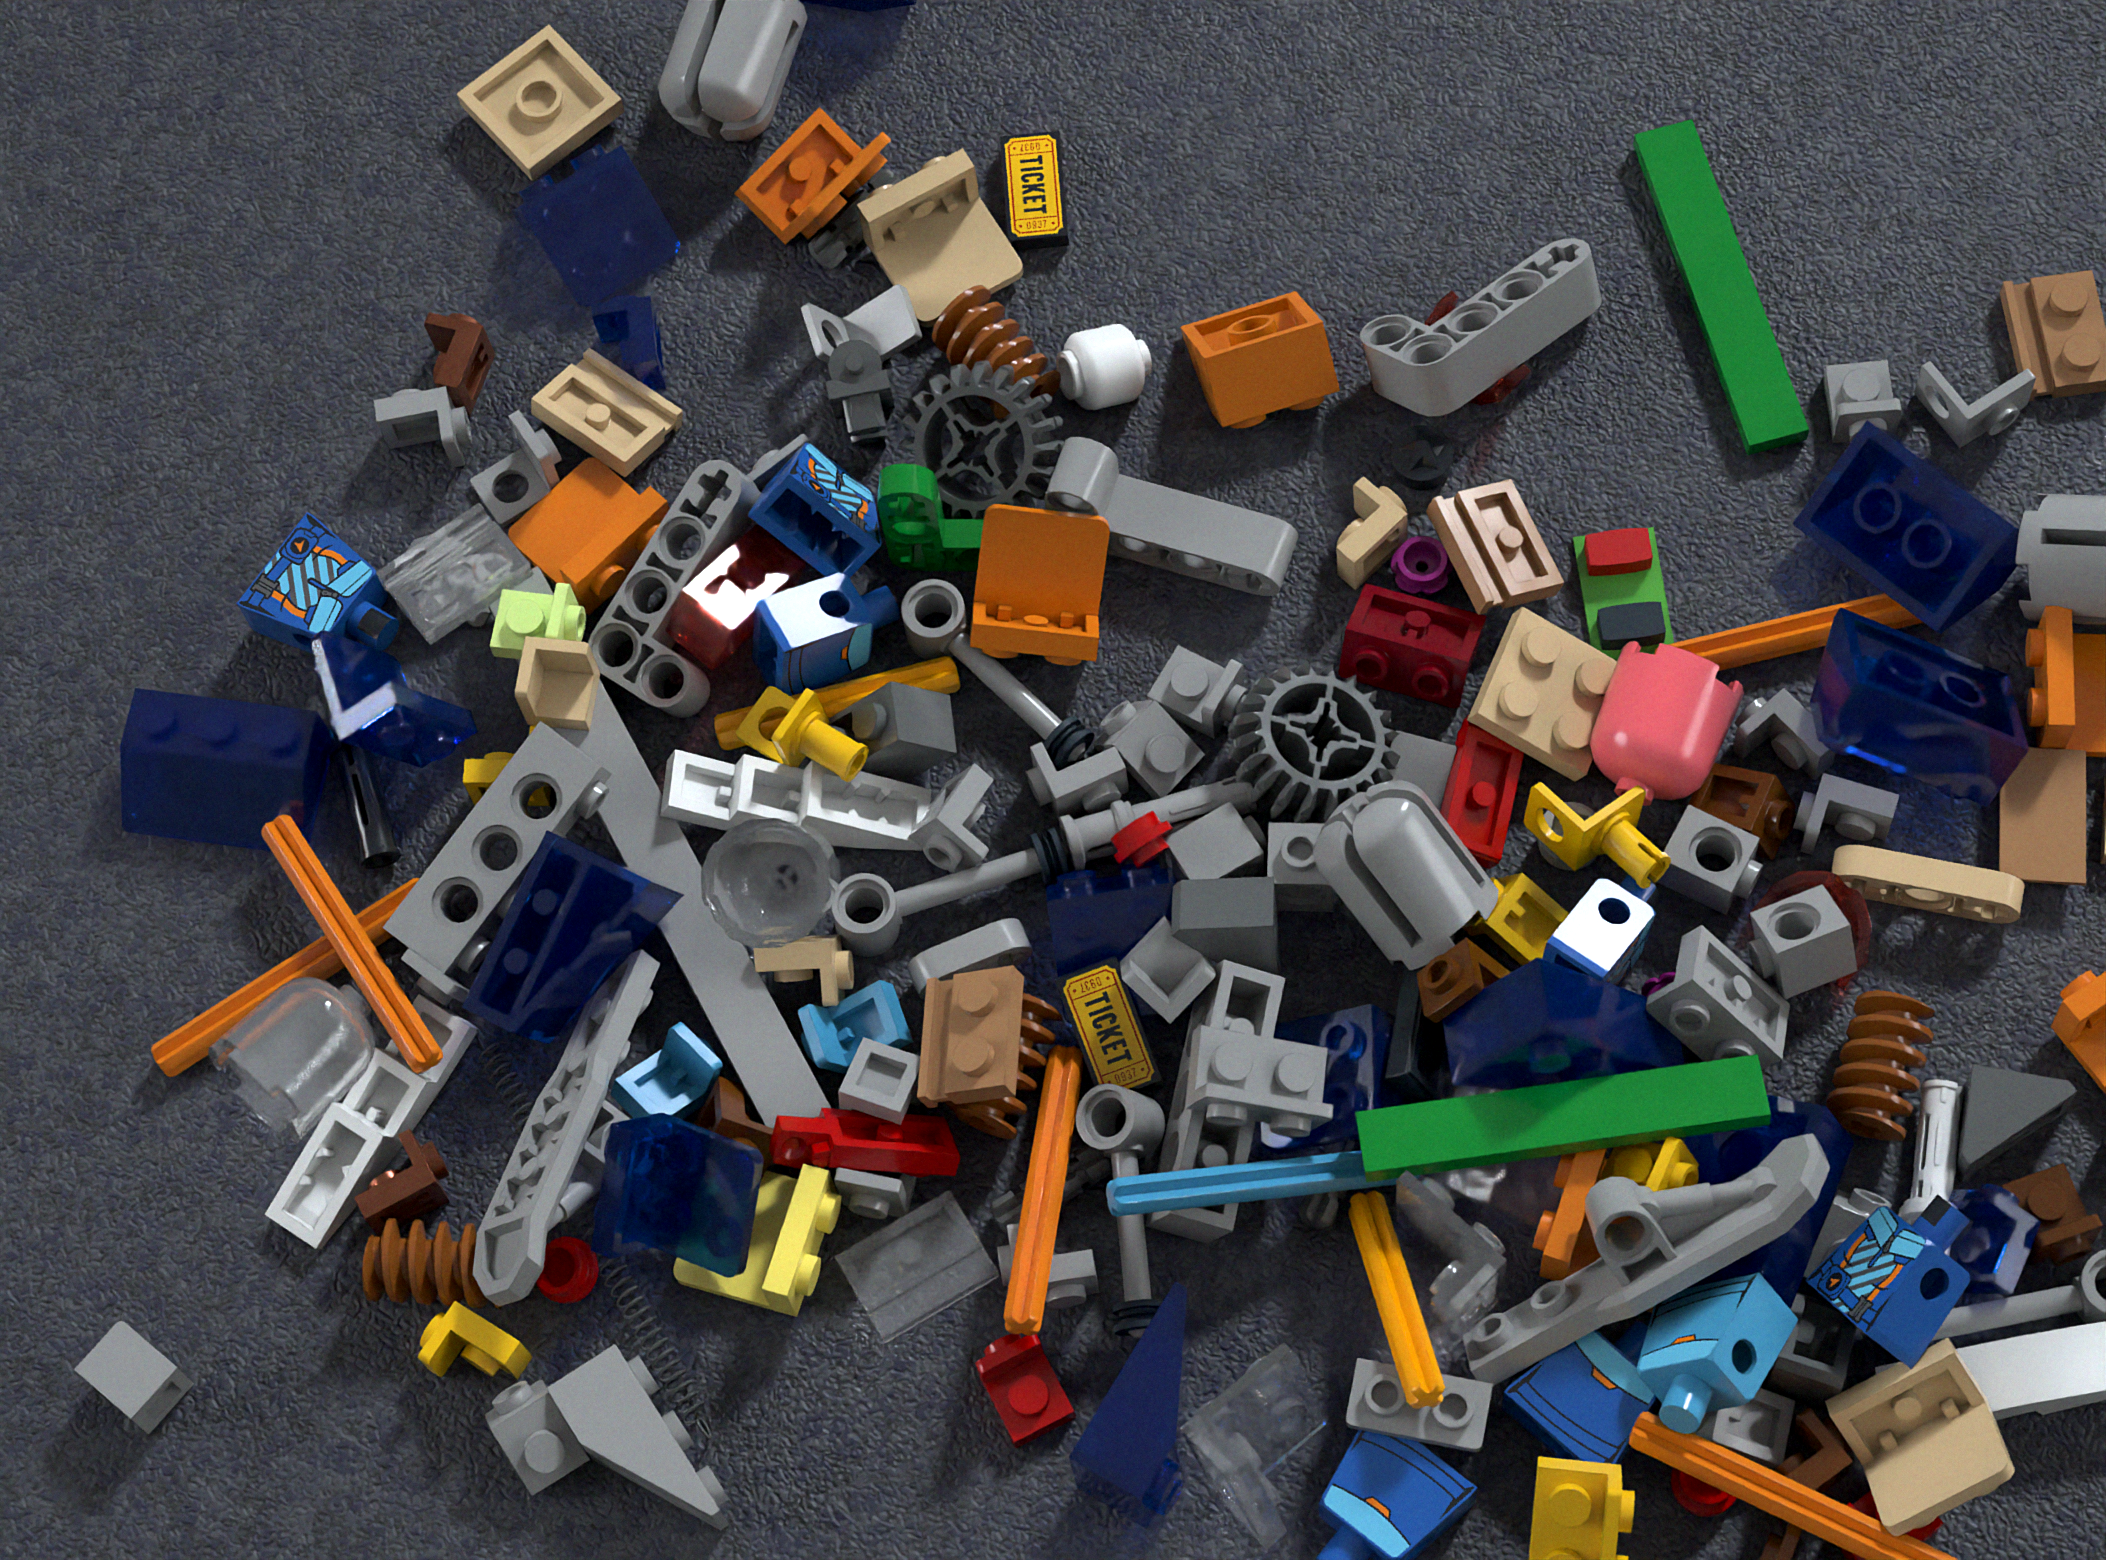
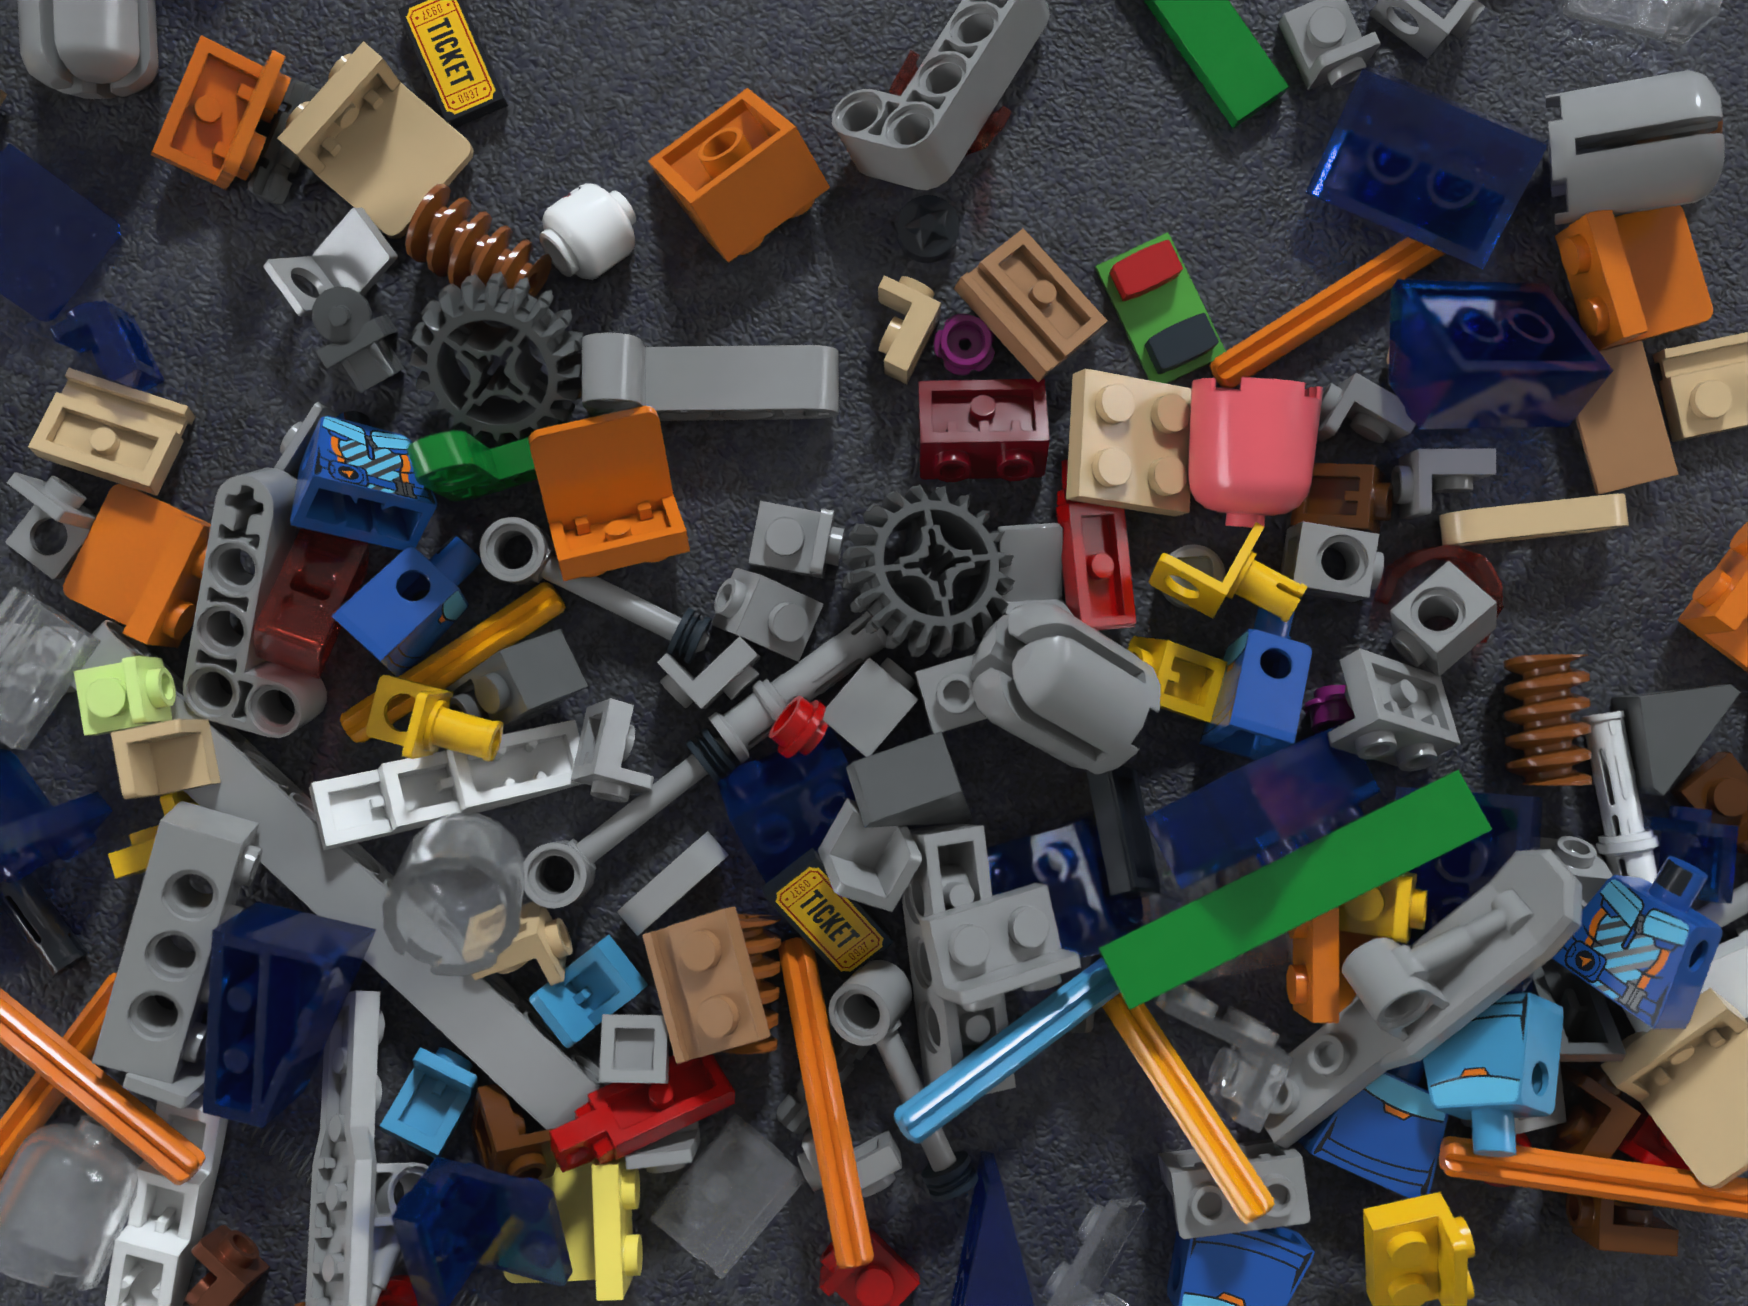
camera: 30 degrees left, 20 degrees up
reddish brown bracket [1416,937,1521,1031] -> none

